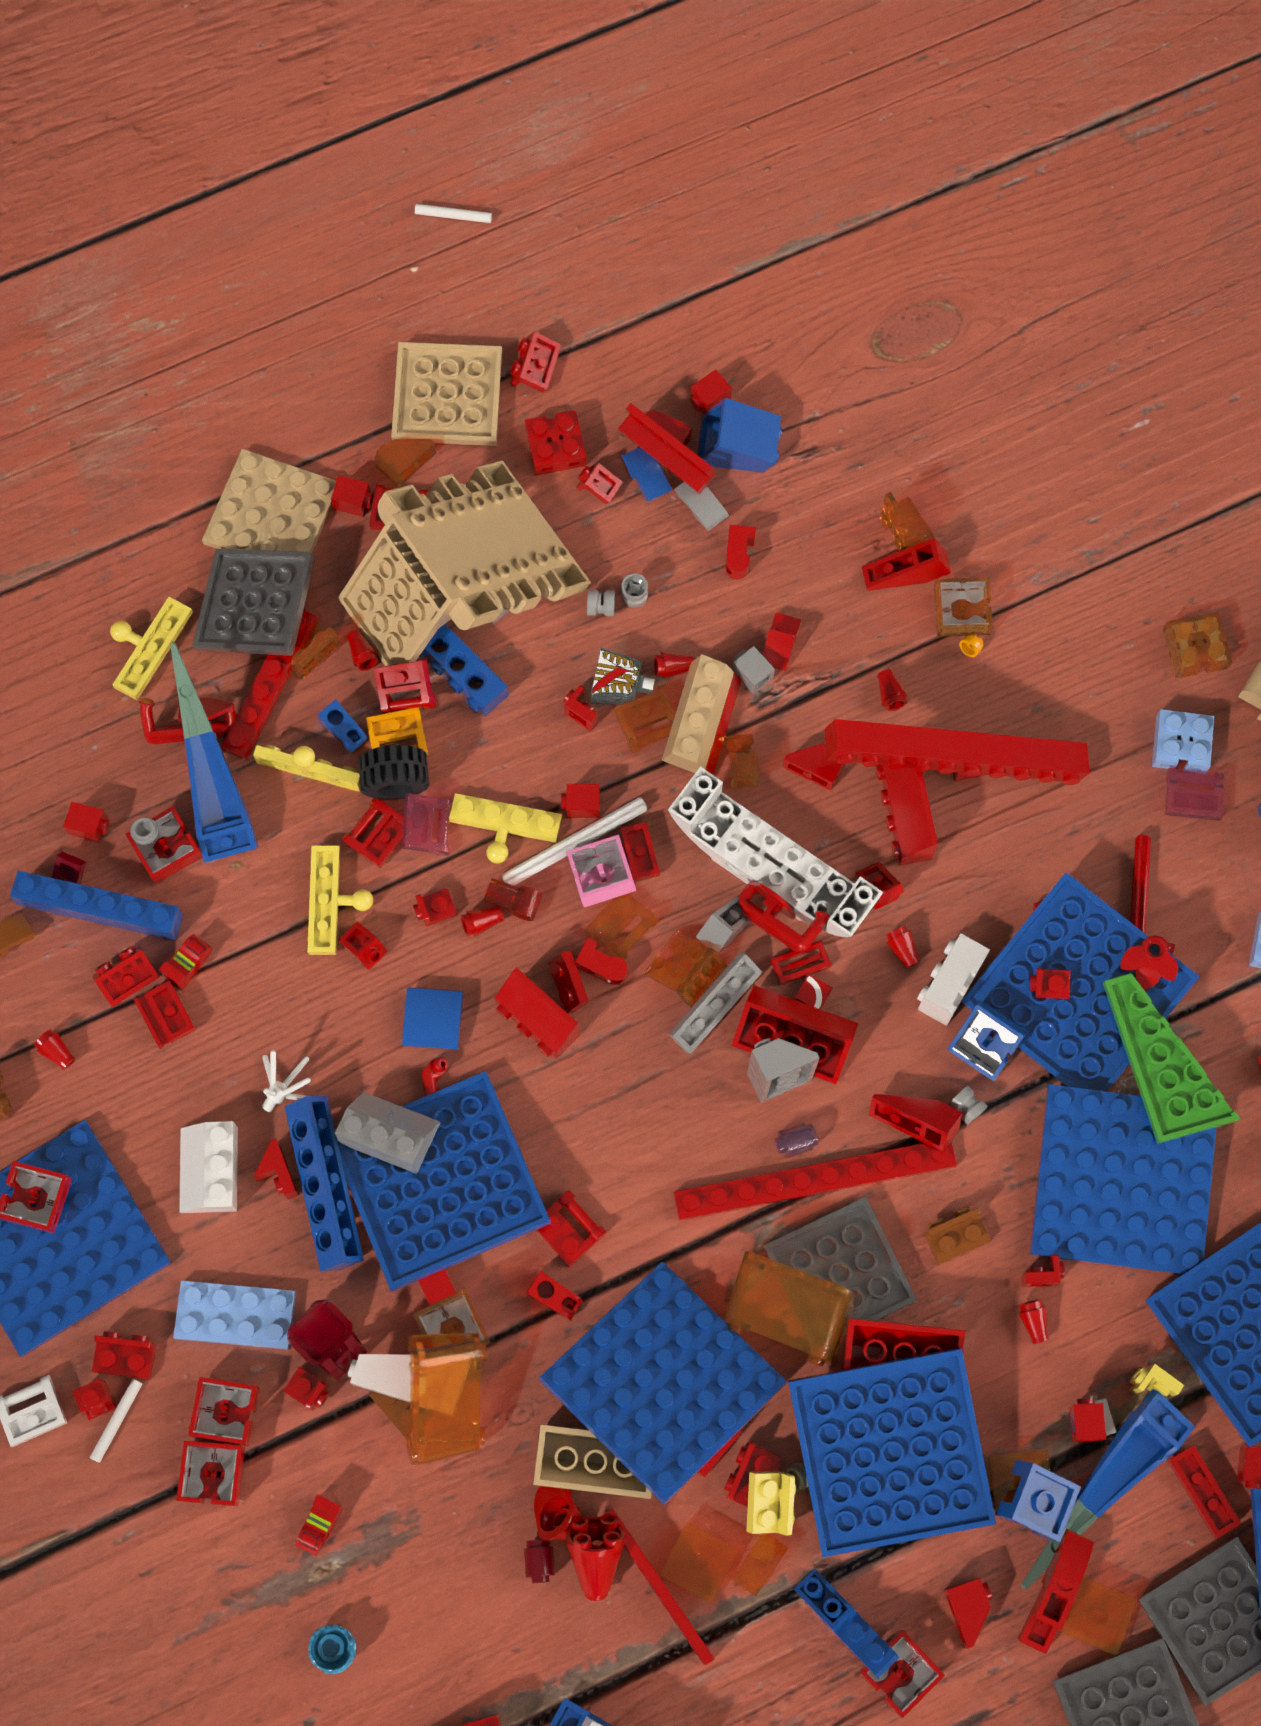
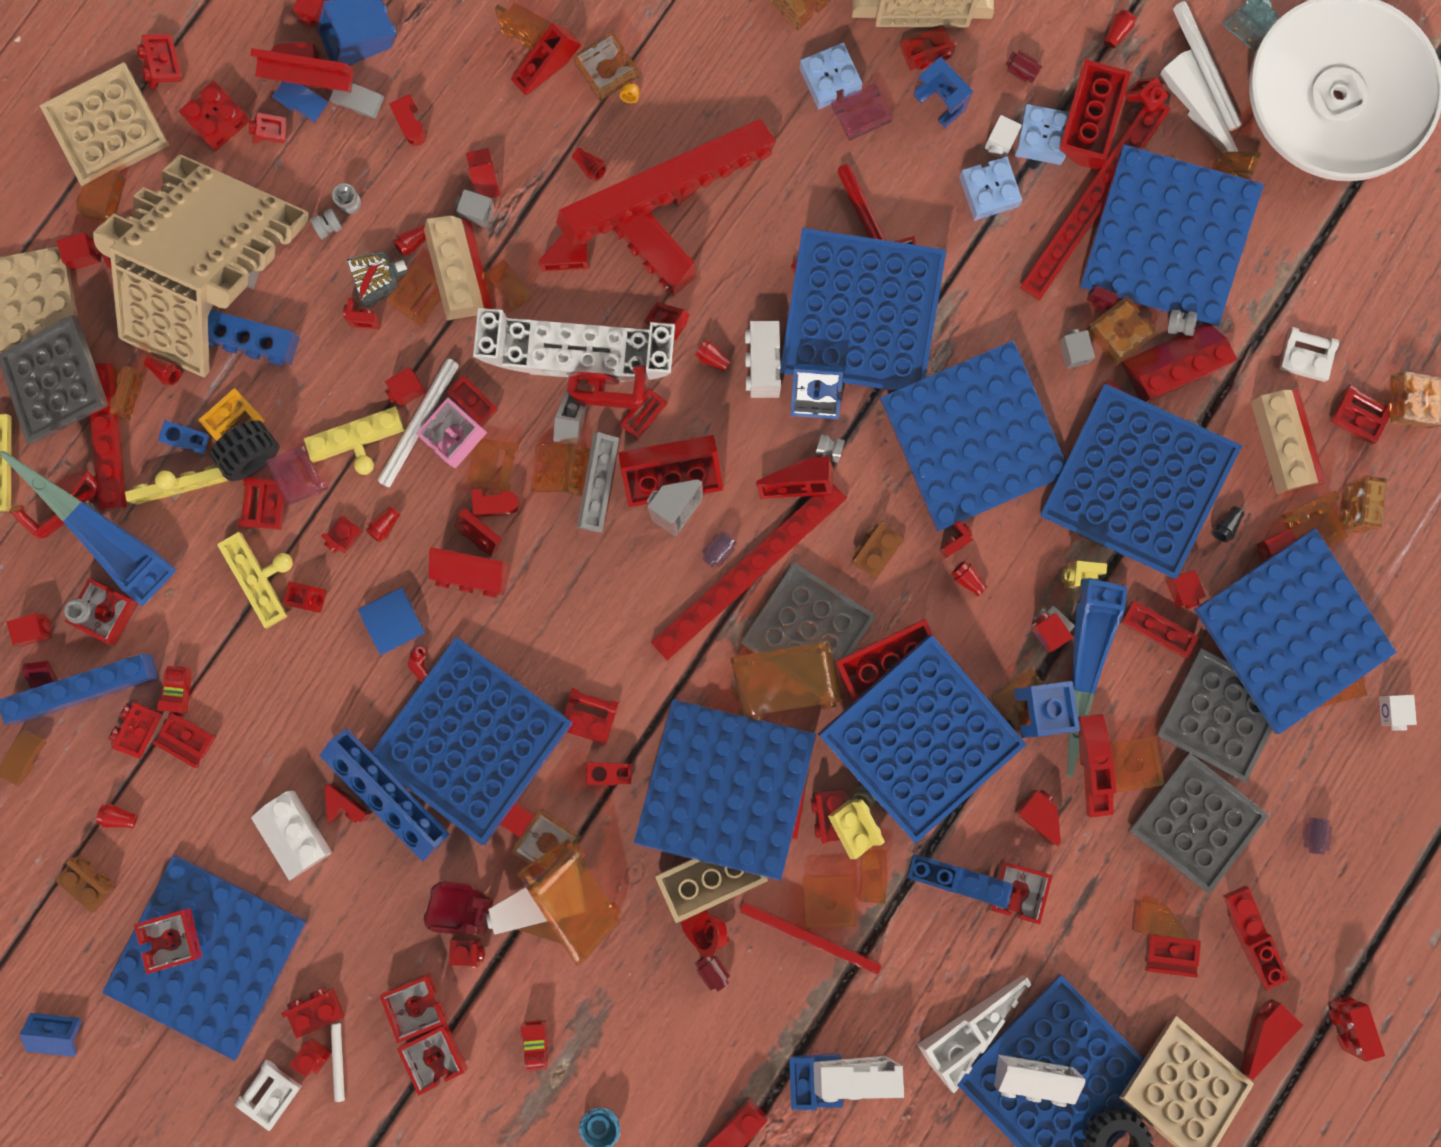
camera: 30 degrees left, 10 degrees up
light blue plate [173,1281,296,1350] -> none
white plant [262,1050,311,1112] -> none
light grey slope [335,1092,440,1174] -> none
red plate [373,660,436,714] -> none
clear red piece [484,878,543,921] -> none
red cone [566,1514,625,1601] -> none
red tile [794,974,833,1009] -> none
red bracket [1030,968,1070,1000] -> none
bright green wing [1103,973,1241,1144] -> none
red plate [1120,935,1178,991] -> none

